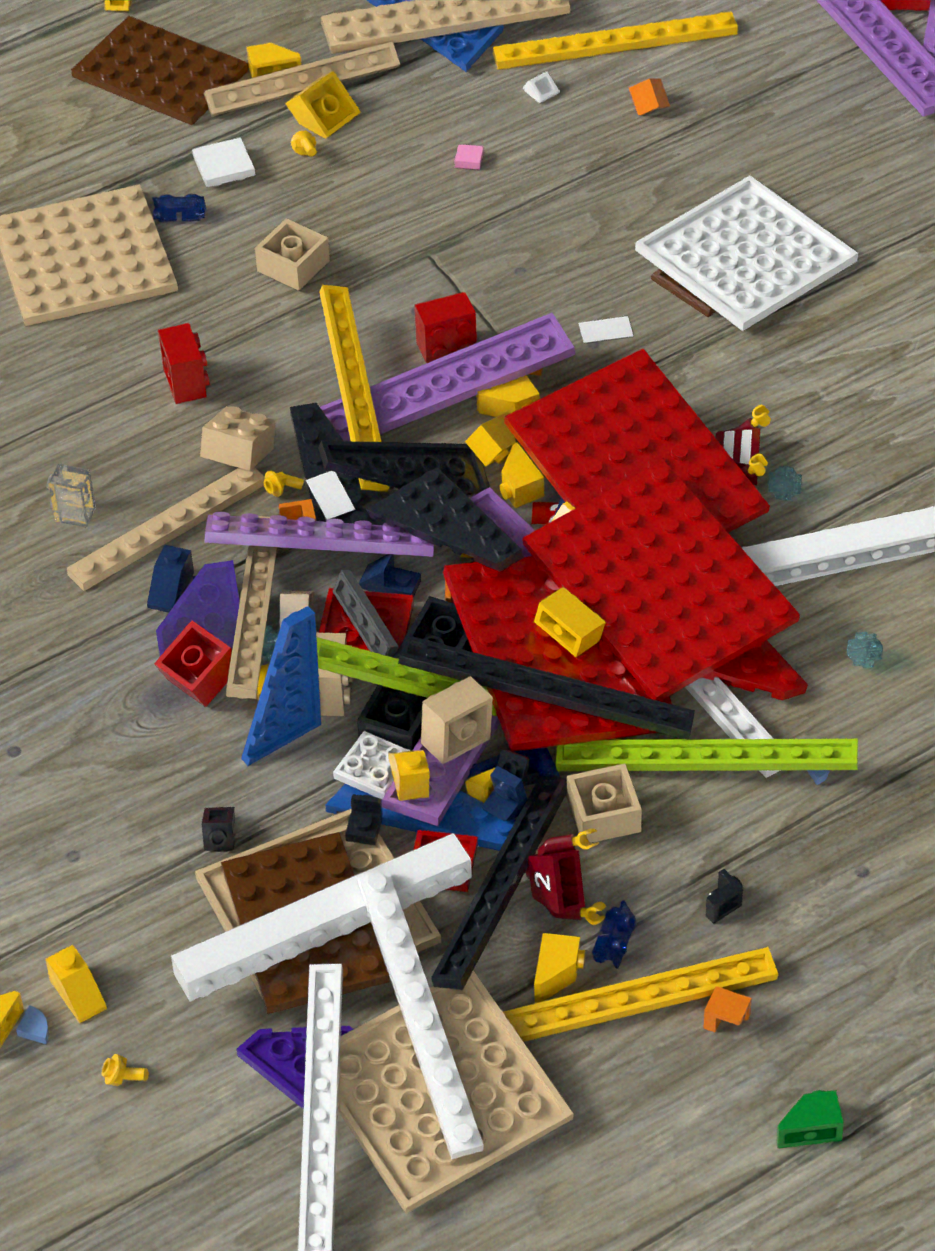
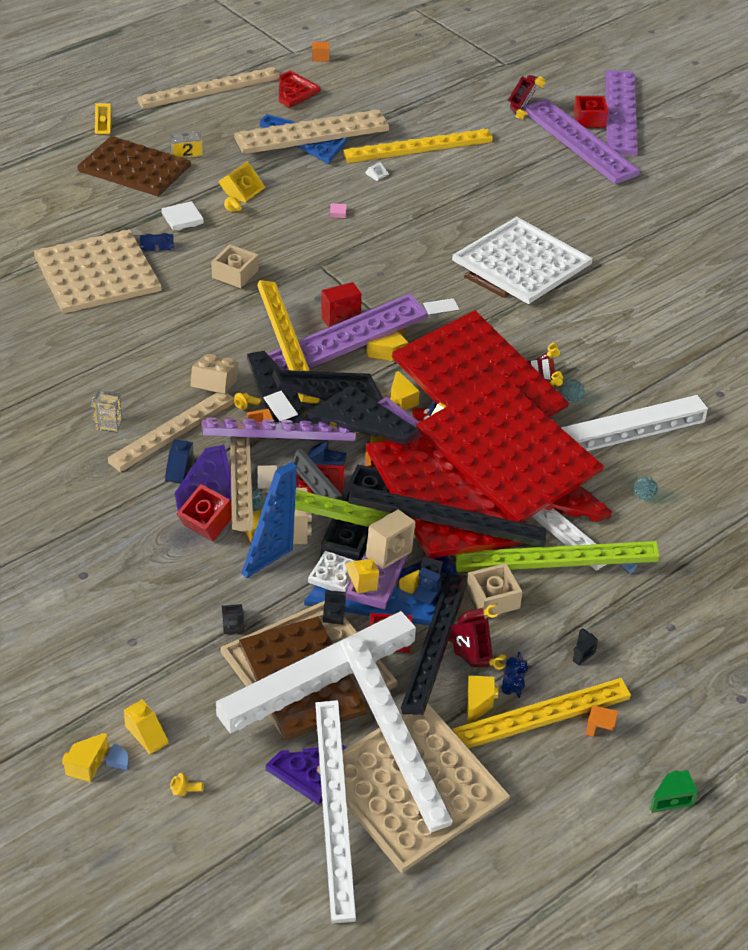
camera: 10 degrees left, 5 degrees down
red brick [158,323,210,404] -> none
tan plate [204,41,400,117] -> none
yellow slope [247,43,301,78] -> none
yellow slope [465,411,516,466] -> none
yellow brick [534,587,605,657] -> none
orange panel [629,78,670,115] -> none
none -> brick [169,132,203,158]

